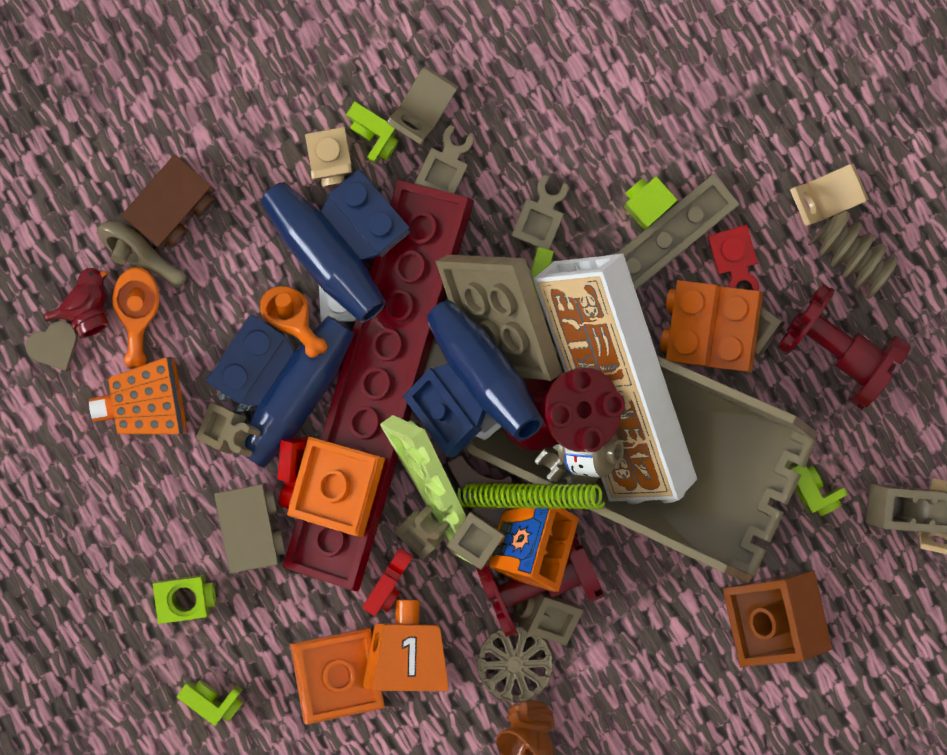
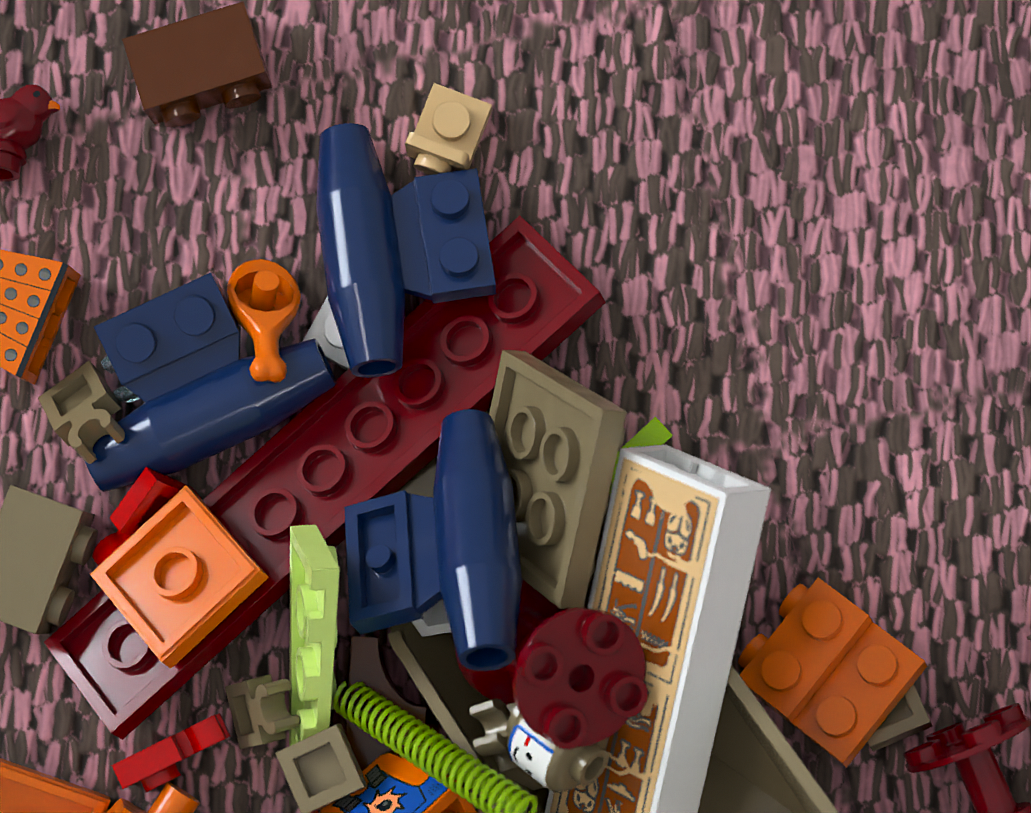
camera: 30 degrees right, 5 degrees down
dark tan piece [97,221,186,288] -> none
orange piece [112,267,160,367] -> none
lime bracket [346,101,399,165] -> none
dark tan bracket [387,66,458,144] -> none
dark tan plate [414,125,474,194] -> none
dark tan plate [511,175,568,250] -> none
dark tan plate [616,174,740,290] -> none
lime plate [624,176,678,230] -> none
red plate [707,225,759,291] -> none

